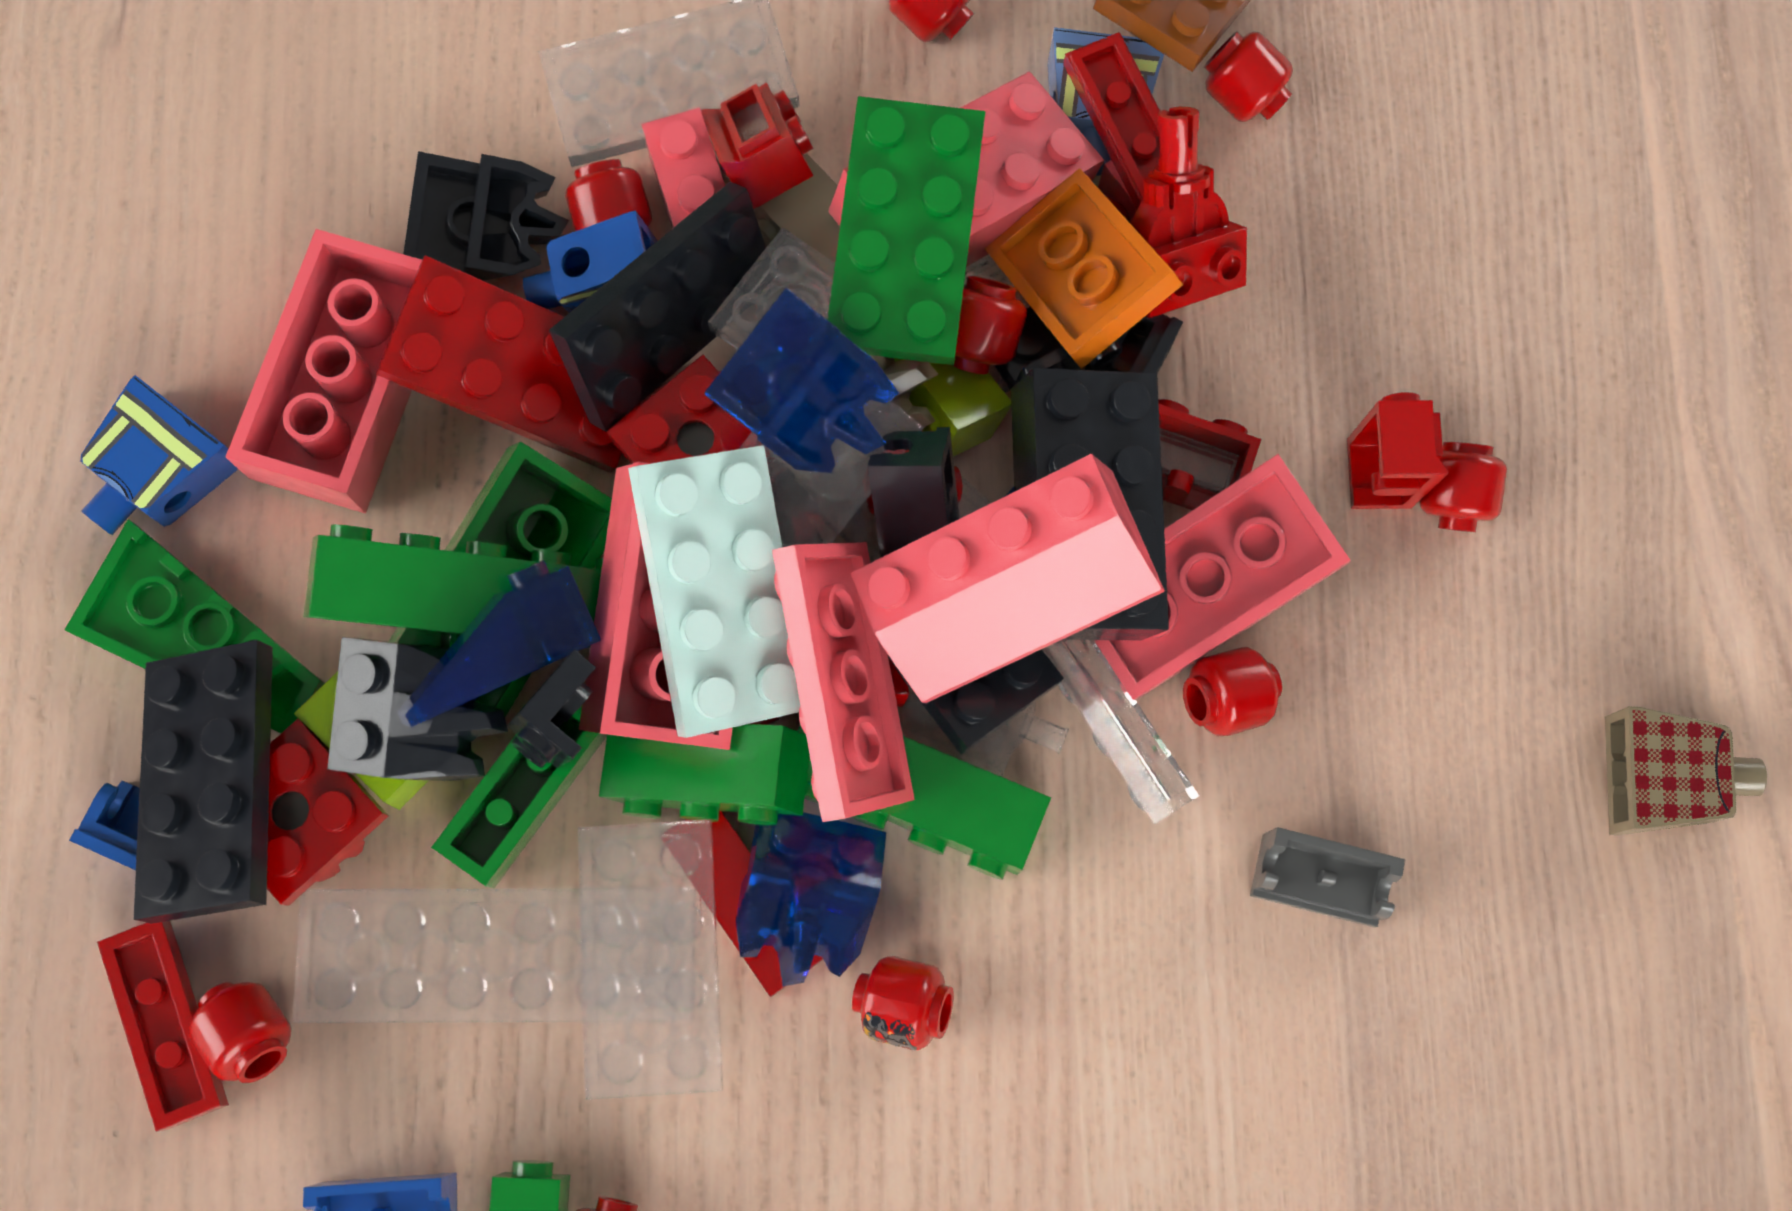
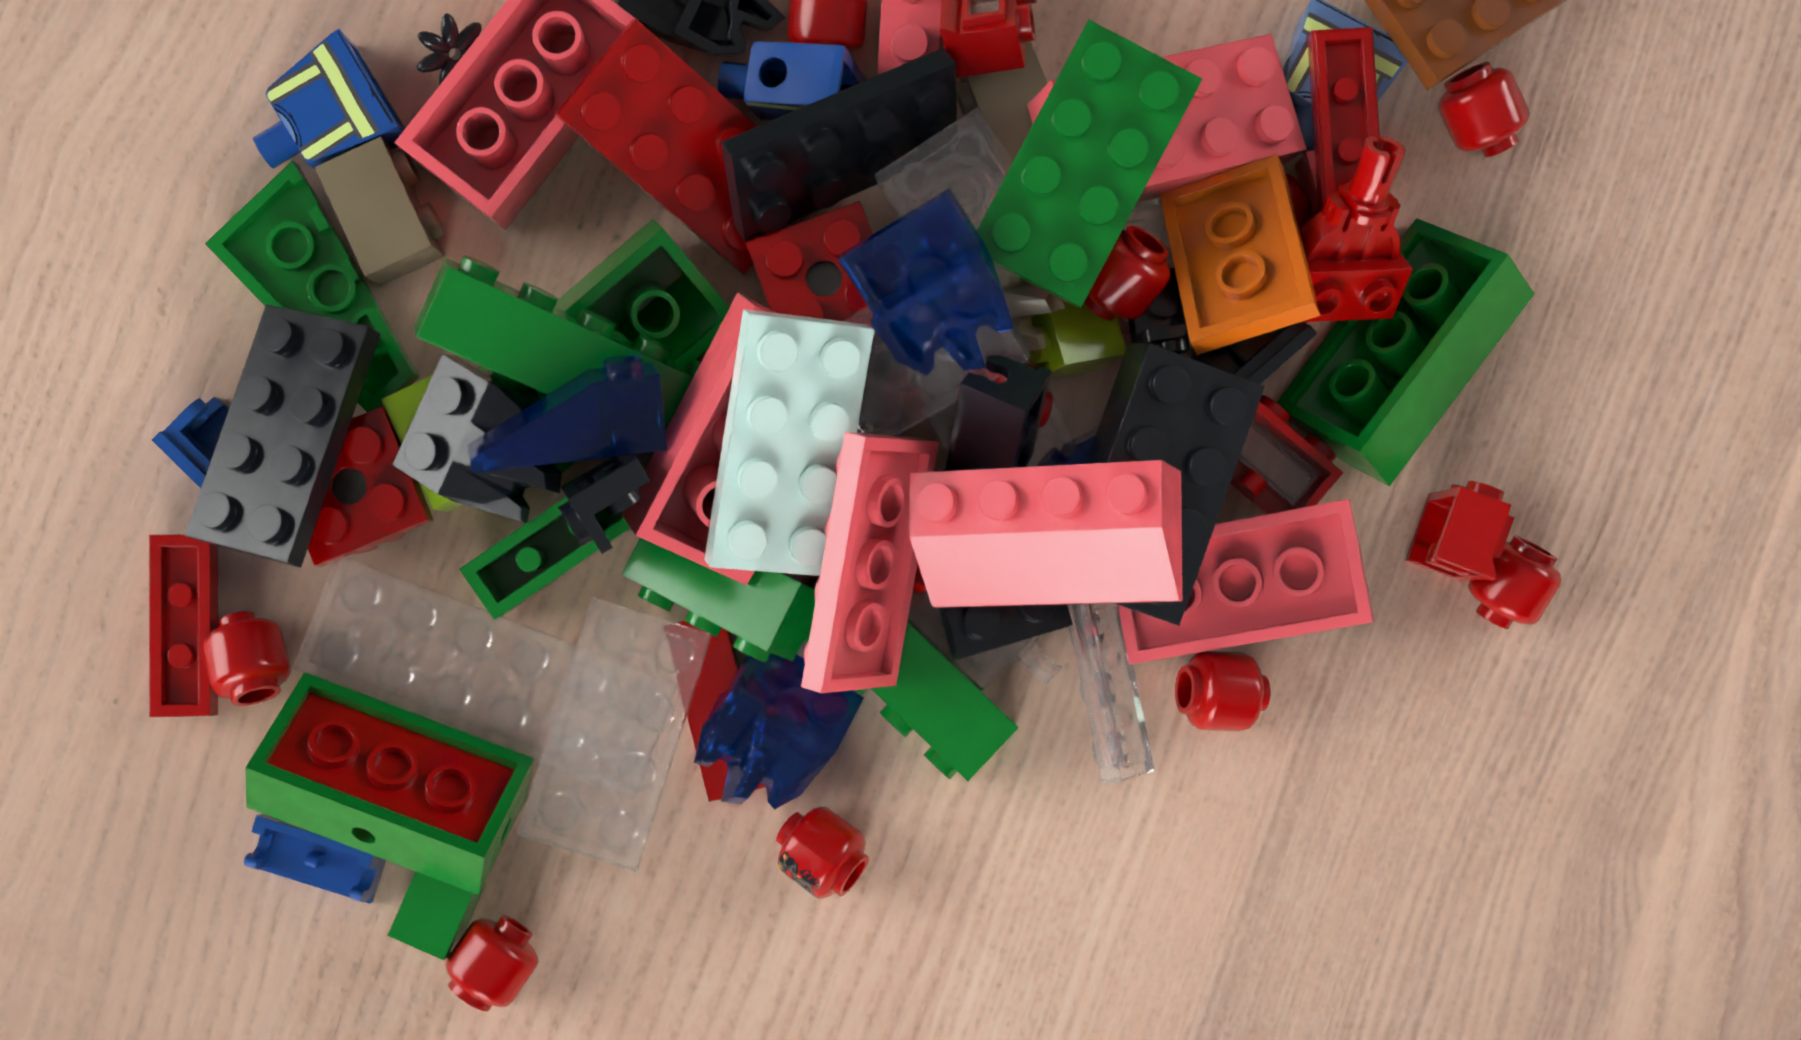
camera: 30 degrees right, 10 degrees up
dark grey hinge [1250,827,1406,928] -> none
dark tan torso [1605,706,1767,835] -> none
none -> brick [245,672,534,895]
none -> dark tan brick [314,136,445,286]
none -> black plant [417,13,482,85]
none -> green slope [1276,218,1534,487]

